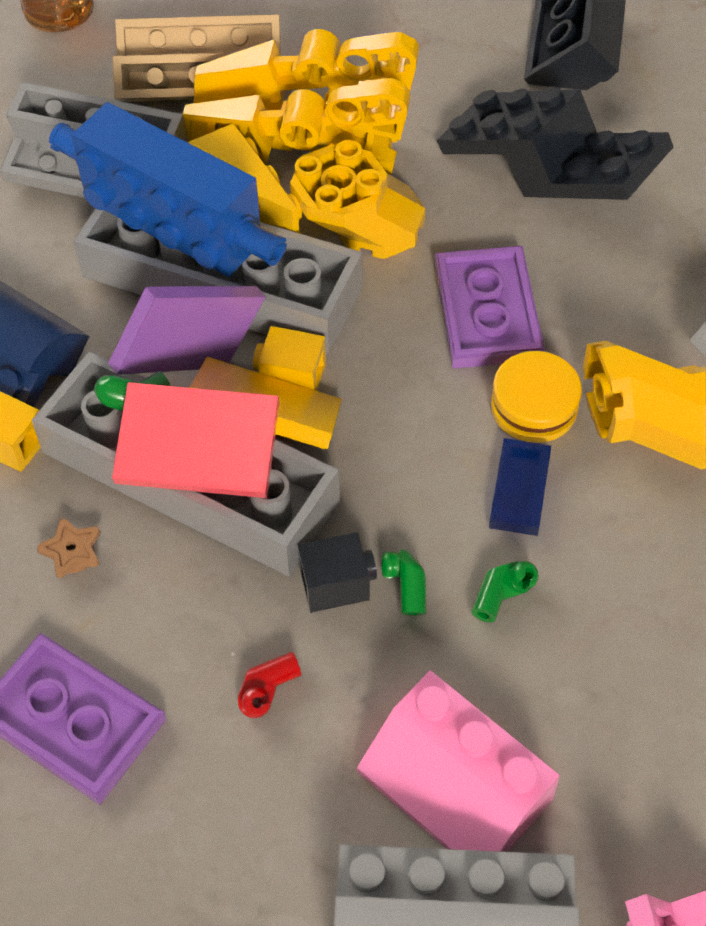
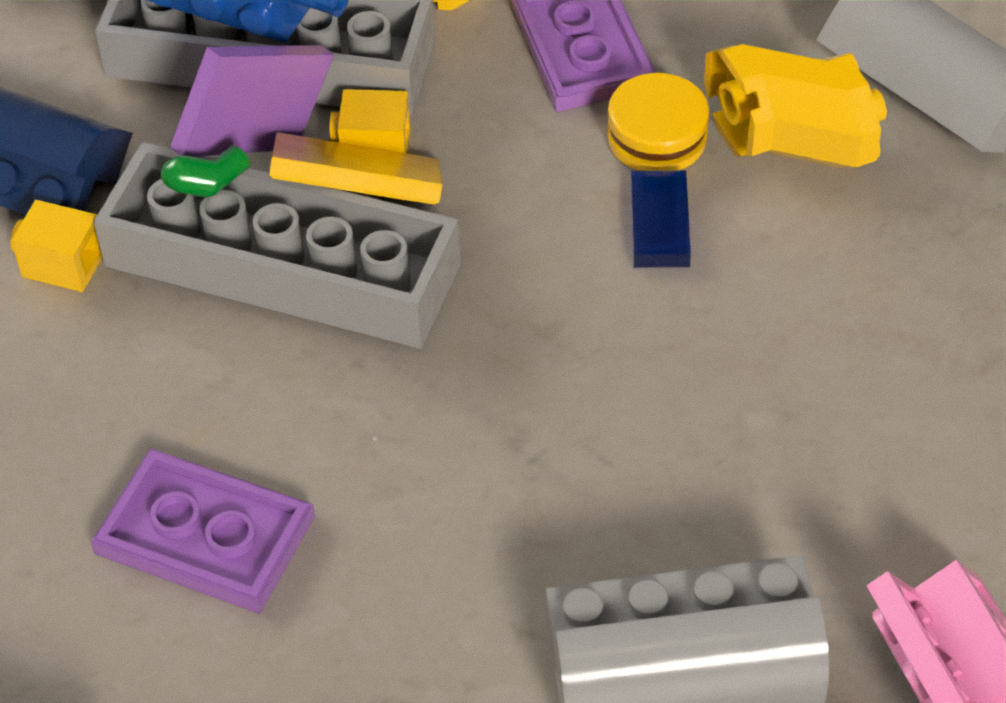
camera: 10 degrees left, 5 degrees down
medium nougat plate [37,519,101,578] -> none
coral tile [112,382,280,498] -> none
red arm [237,652,302,718] -> none
black brick [298,532,377,613] -> none
bright pink slope [357,670,560,852] -> none
green arm [382,549,426,616] -> none
green arm [471,561,539,623] -> none

